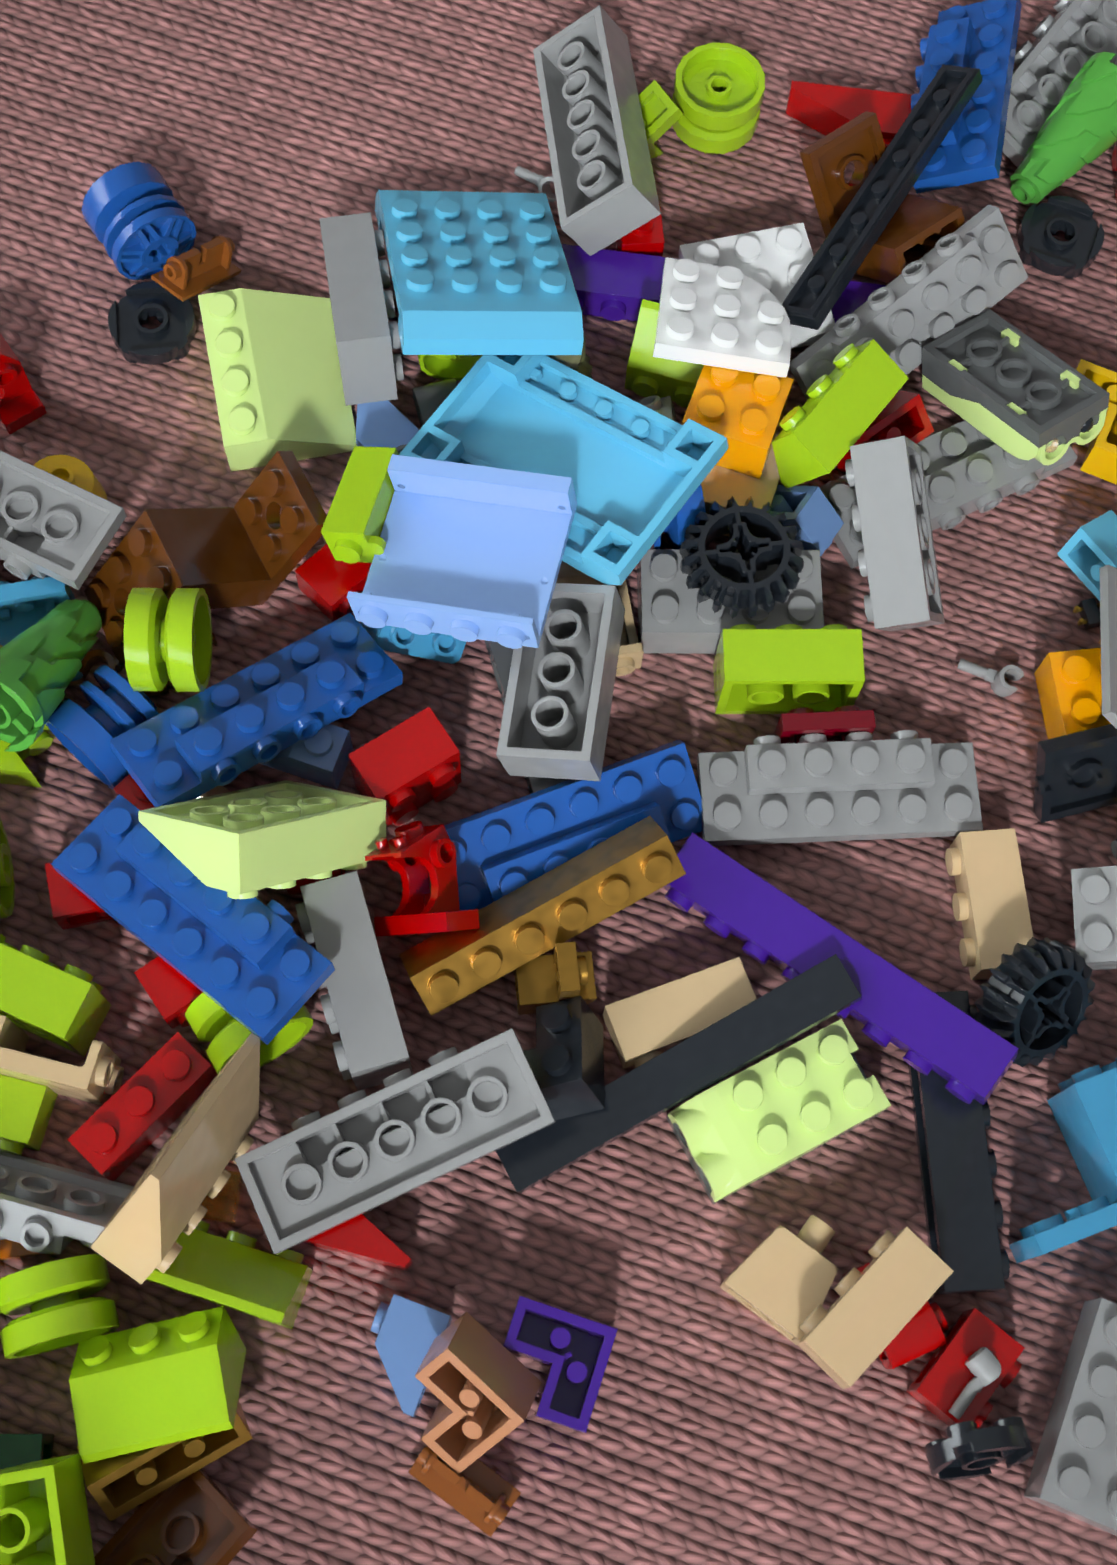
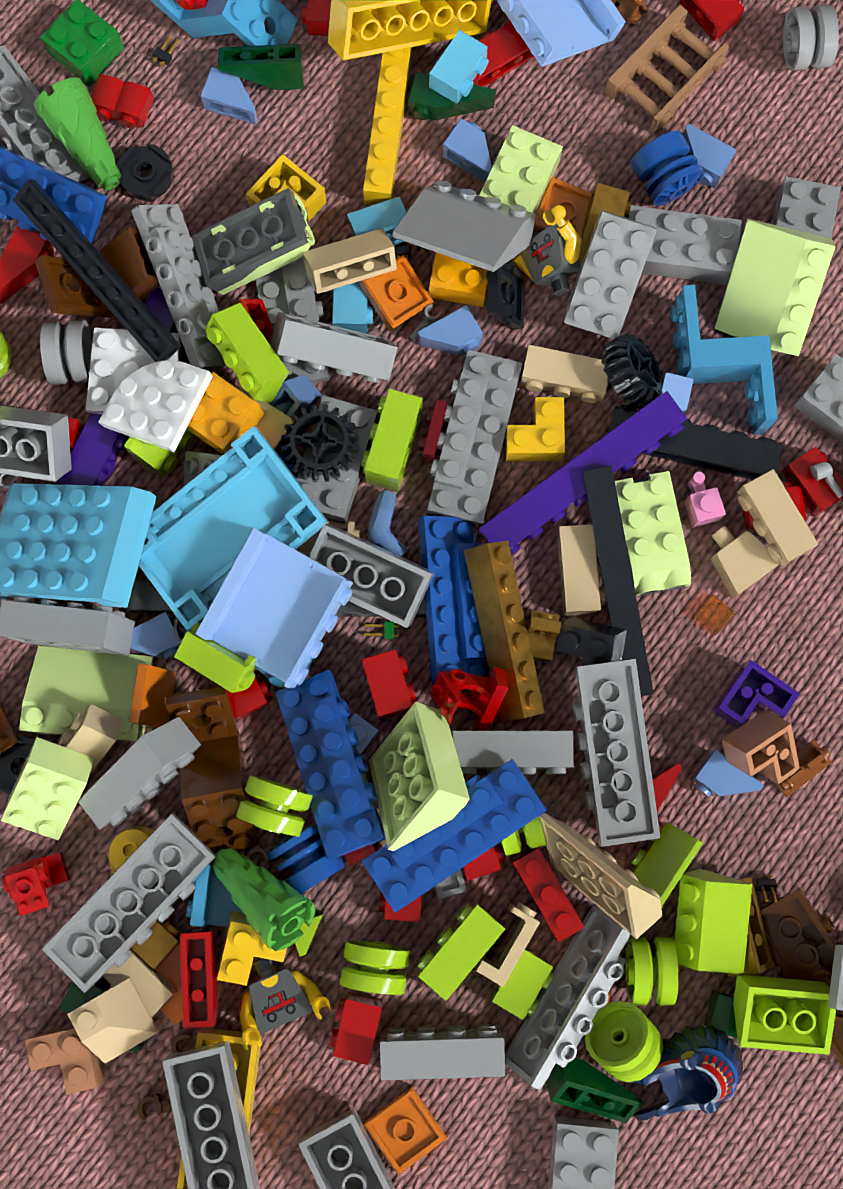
camera: 70 degrees left, 10 degrees up
none -> yellowish green brick [1,737,94,840]
none -> light grey wheel [40,320,93,385]
none -> tan brick [58,704,123,775]
none -> light grey brick [78,717,201,830]
none -> orange tile [129,664,177,728]
none -> tan brick [303,228,397,294]
none -> medium azure brick [333,281,373,333]
none -> orange tile [359,255,434,331]
none -> piece [364,621,399,640]
none -> medium blue arm [368,490,408,557]
none -> medium blue slope [417,305,483,356]
none -> light grey tile [435,869,467,899]
none -> yellow brick [505,397,565,461]
none -> light blue brick [662,372,694,414]
none -> bright pink brick [684,472,726,528]
none -> clear orange tile [693,594,735,635]
none -> black piece [756,875,777,903]

